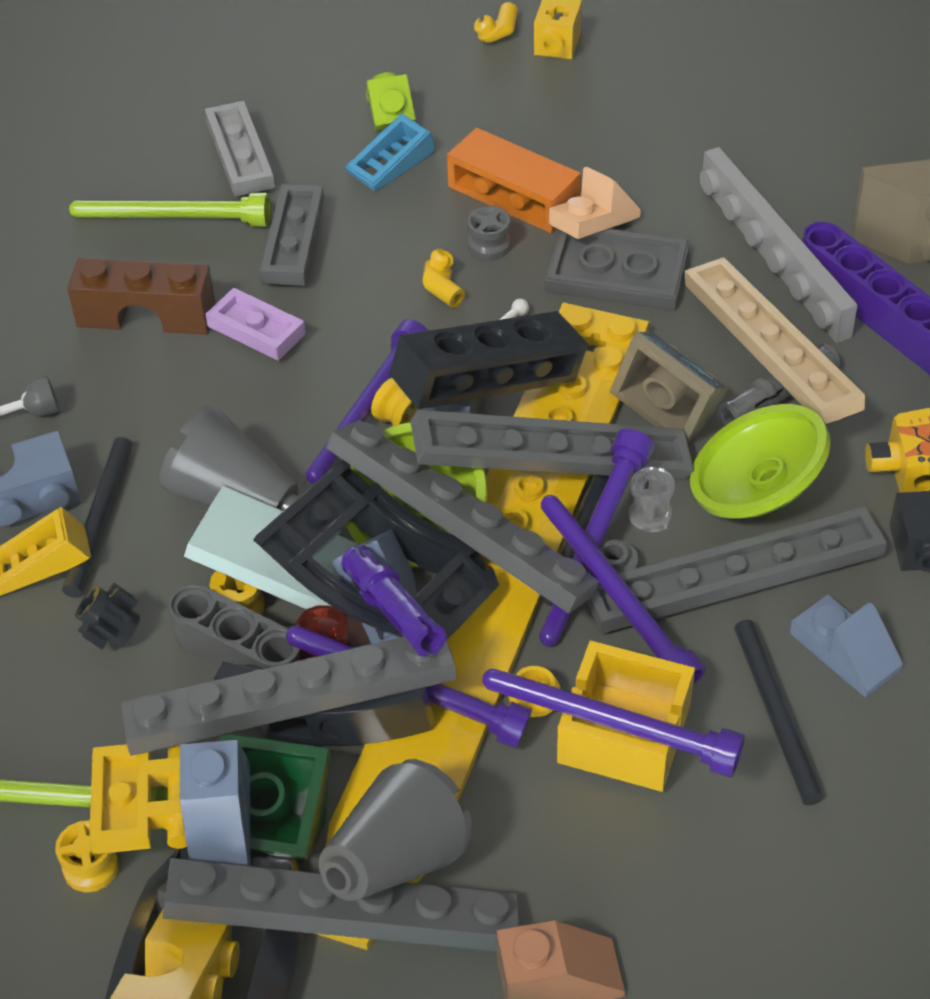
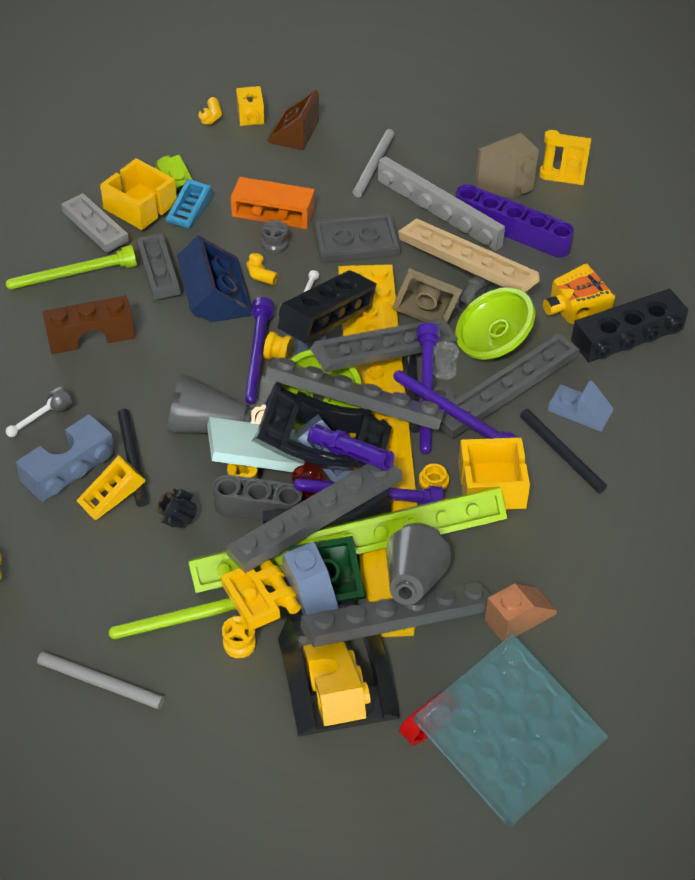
camera: 25 degrees left, 0 degrees up
lavender plate [206,288,306,361] -> none
dark purple piece [482,669,745,778] -> none
light nougat slope [548,167,641,239] -> none
none -> yellow piece [100,158,177,230]
none -> dark blue slope [177,235,252,322]
none -> lime plate [188,487,507,593]
none -> reddish brown slope [267,89,319,150]
none -> light grey bar [352,129,395,198]

